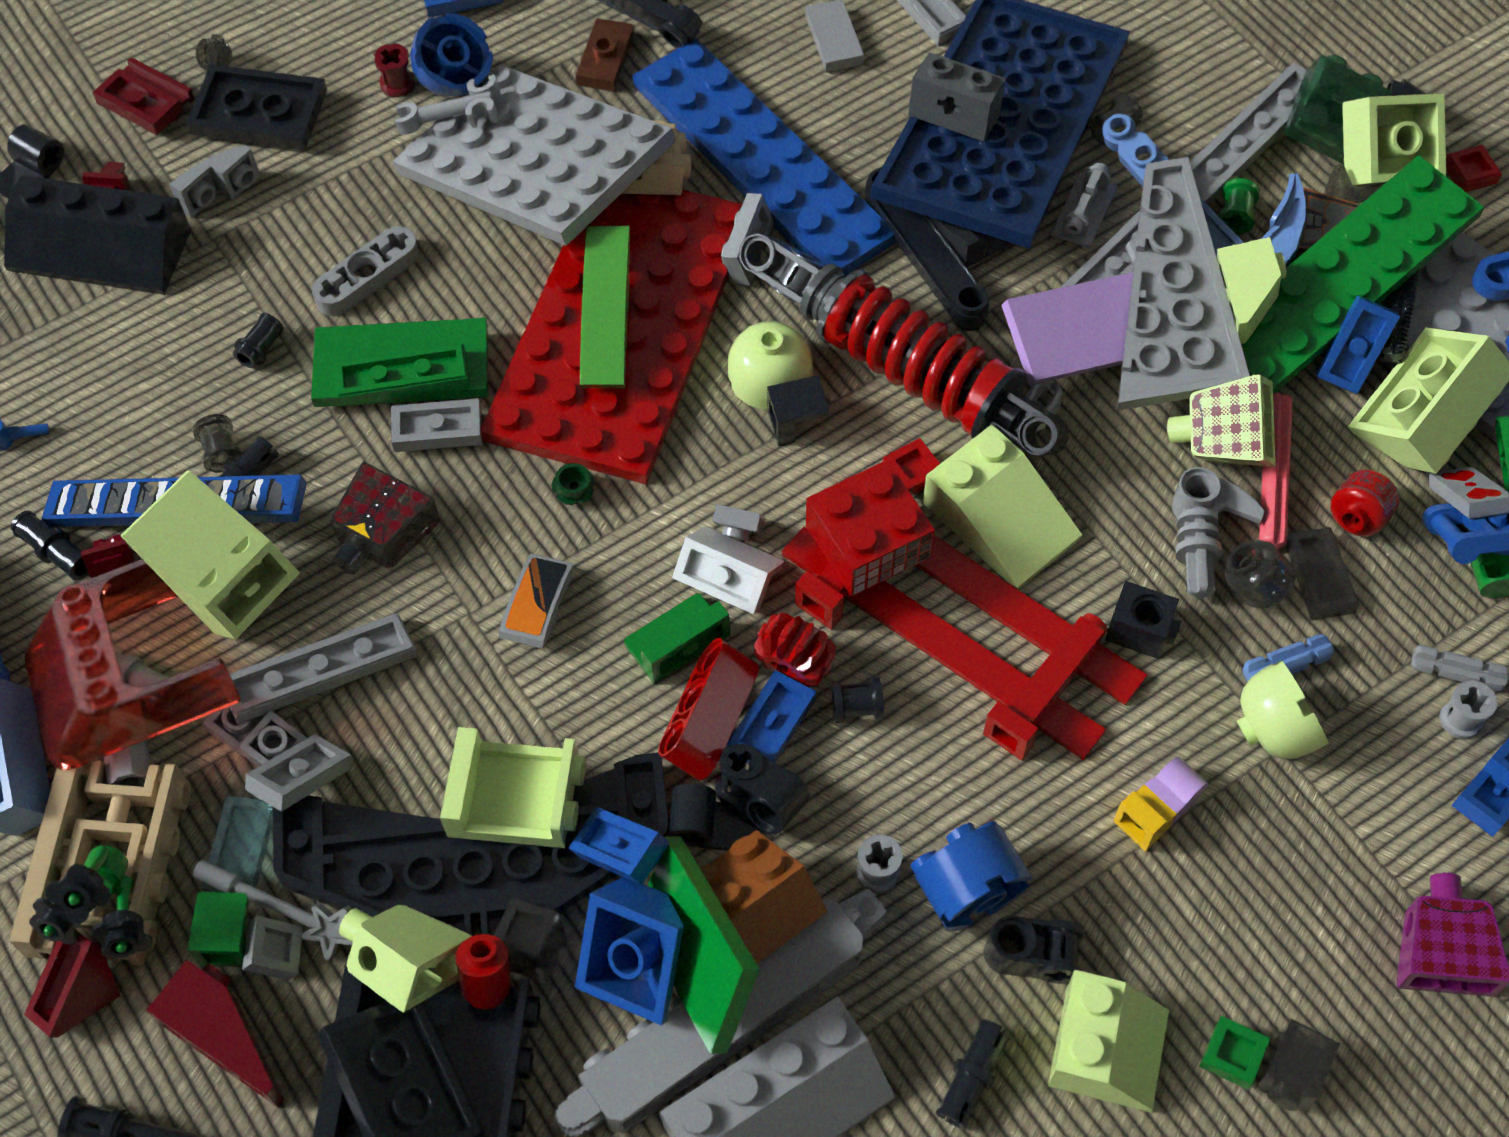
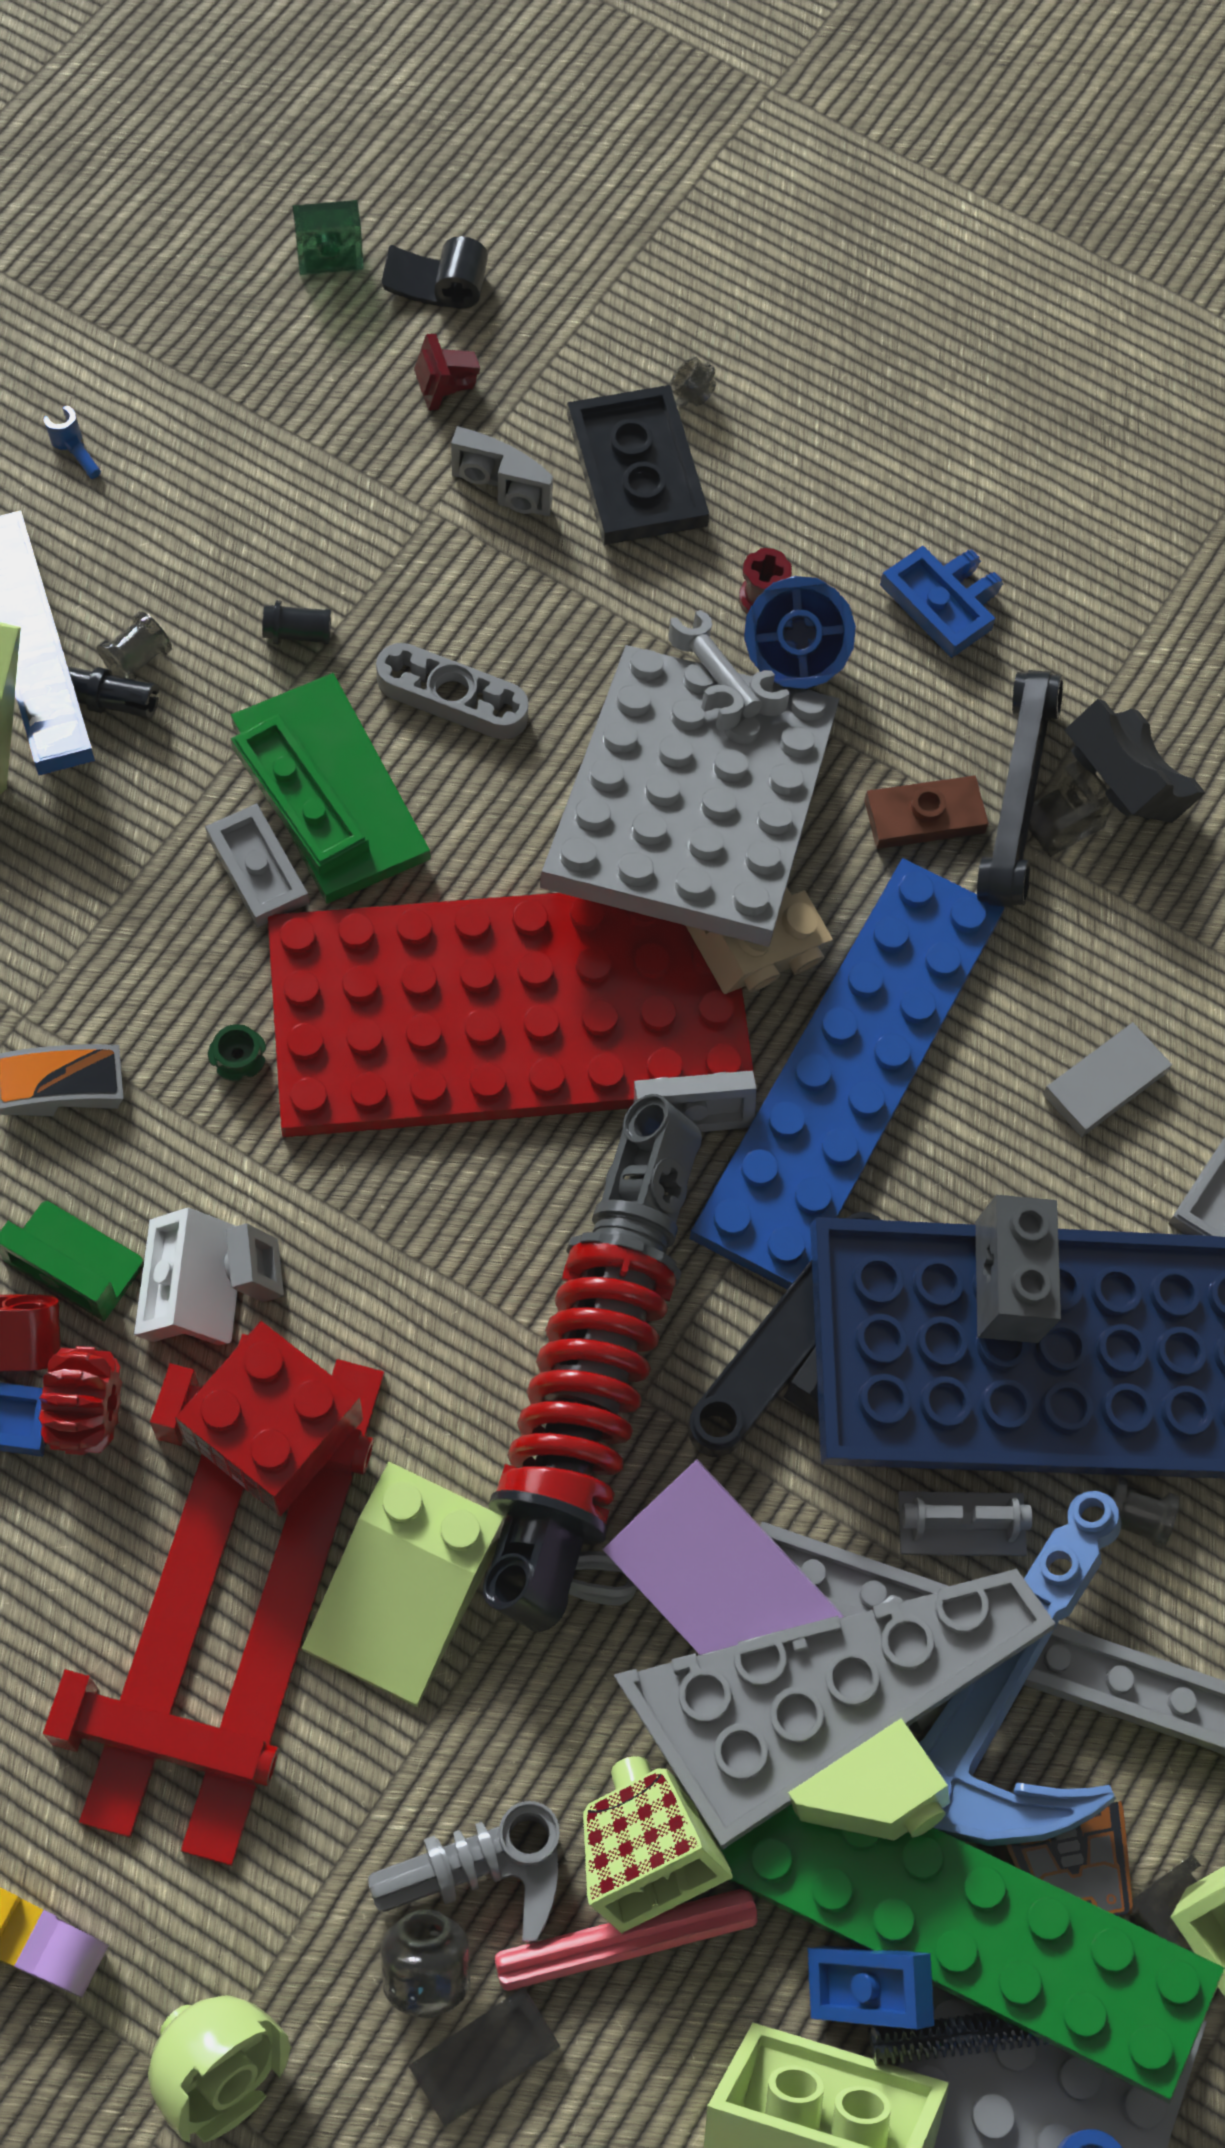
camera: 60 degrees right, 5 degrees up
black slope [4,175,191,295] -> none
dark red plate [92,57,195,135] -> none
clear smoke torso [331,461,441,575] -> none
bright green slope [580,226,630,388] -> none
yellowish green cylinder [728,321,813,410] -> none
black panel [767,375,829,446] -> none
black bush [831,677,884,723] -> none
red plate [882,438,940,496] -> none
black brick [1105,581,1182,659] -> none
green bush [1217,178,1260,235] -> none
medium blue axle [1242,634,1334,682] -> none
red head [1330,469,1400,537] -> none

